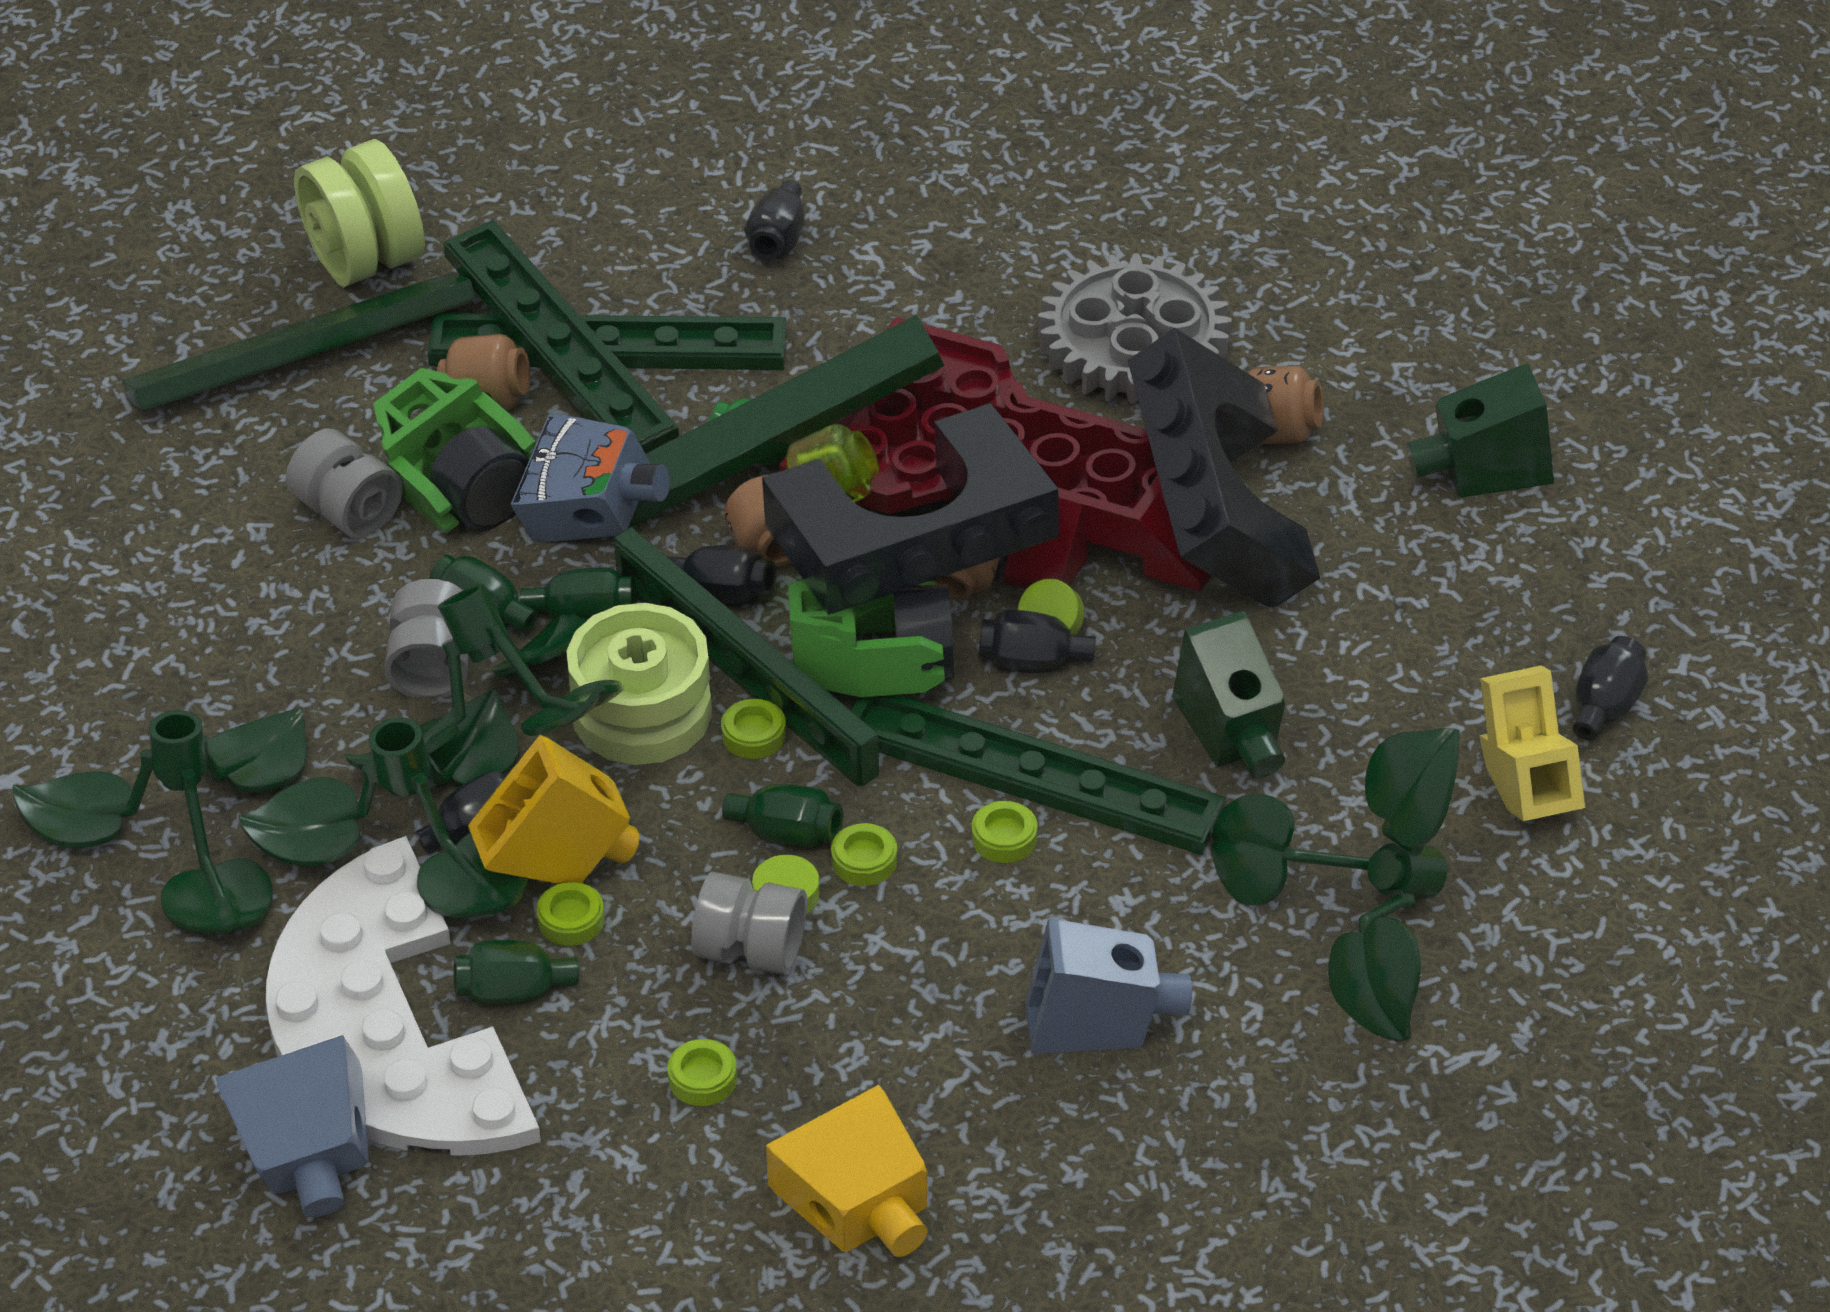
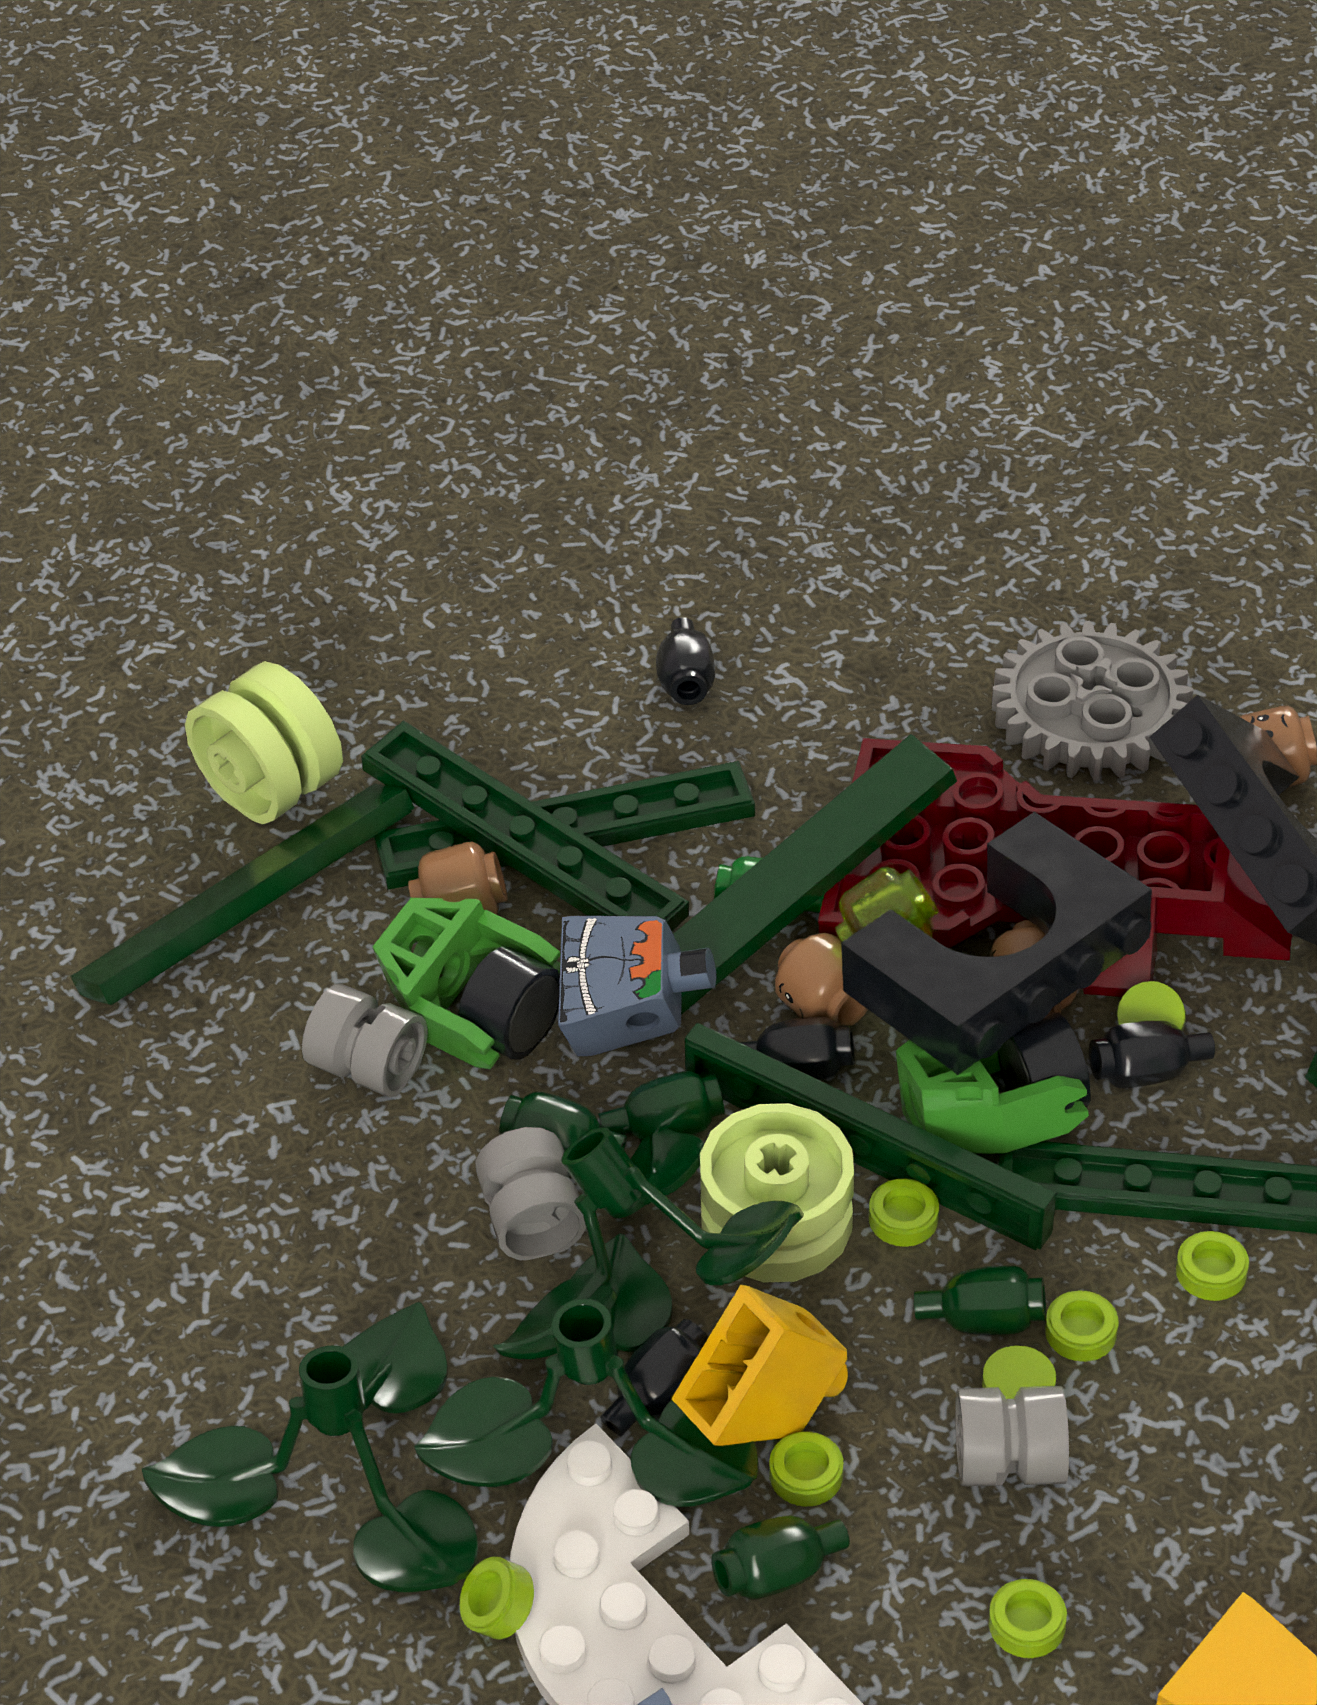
camera: 15 degrees left, 0 degrees up
none -> lime tile [459,1557,534,1639]

